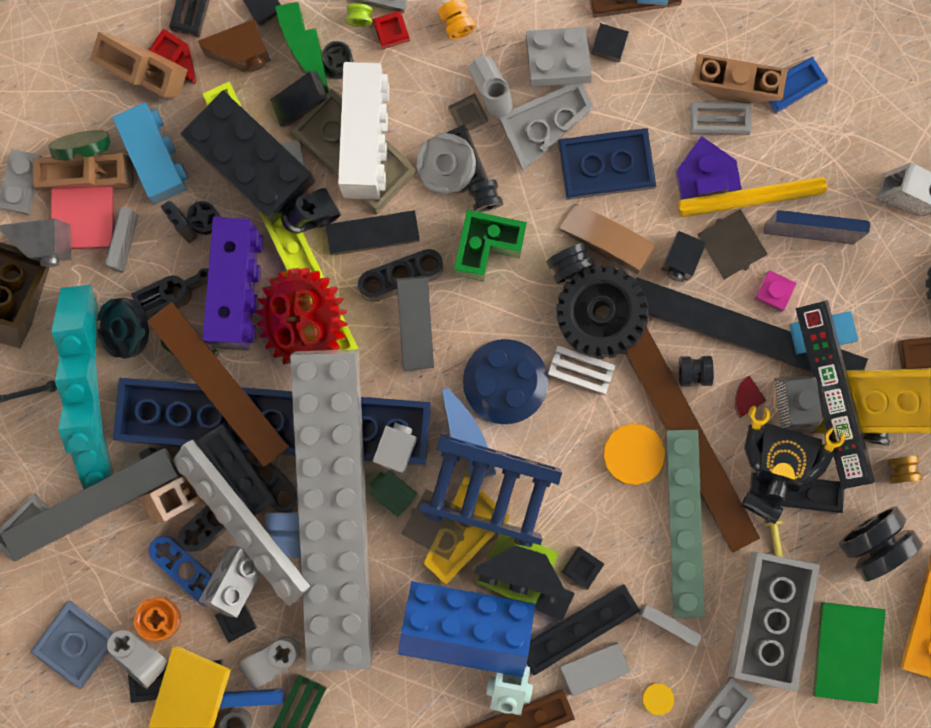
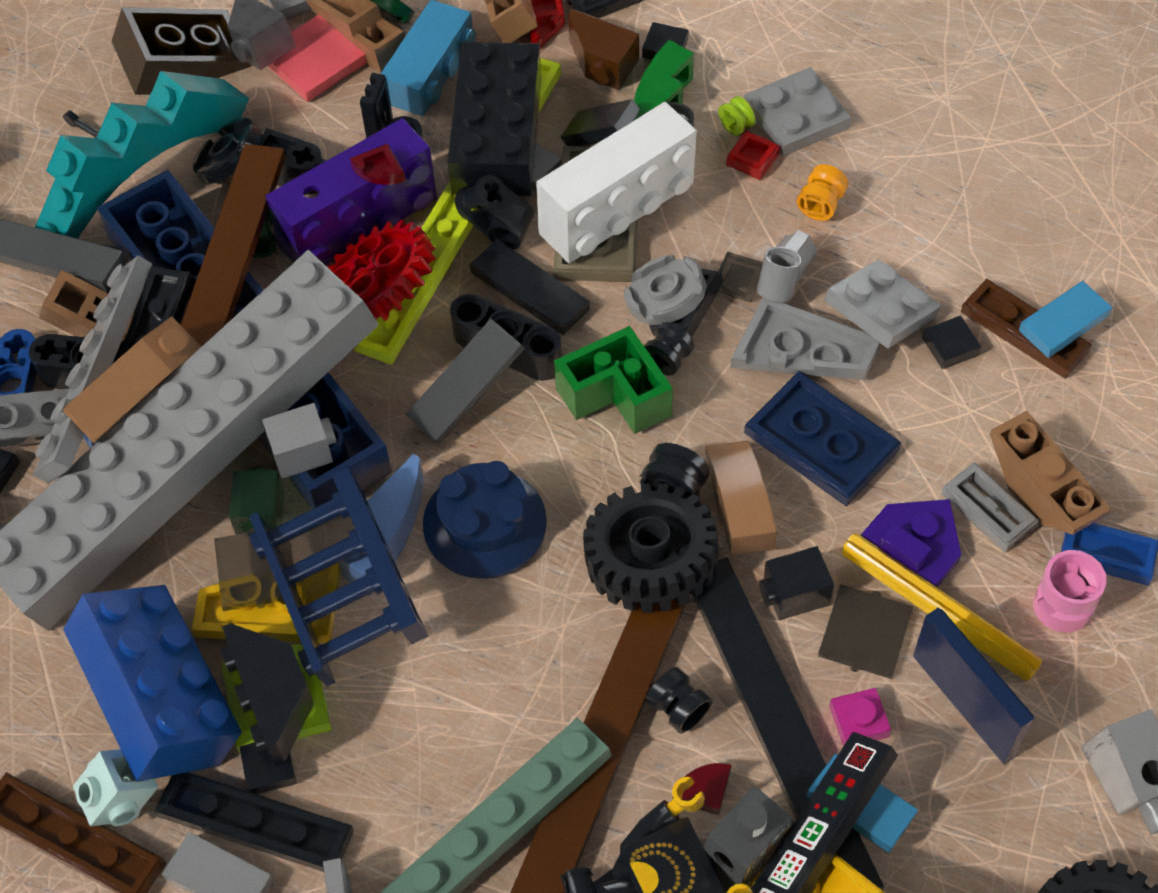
camera: 50 degrees right, 25 degrees down
light grey tile [105,207,139,273] -> none
white tile [548,346,616,395] -> none
black tile [562,546,604,590] -> none
light orange tile [603,424,665,485] -> none
none -> medium nougat slope [63,316,201,443]
none -> dark red tile [350,144,405,185]
none -> bright pink wheel [1033,550,1107,633]

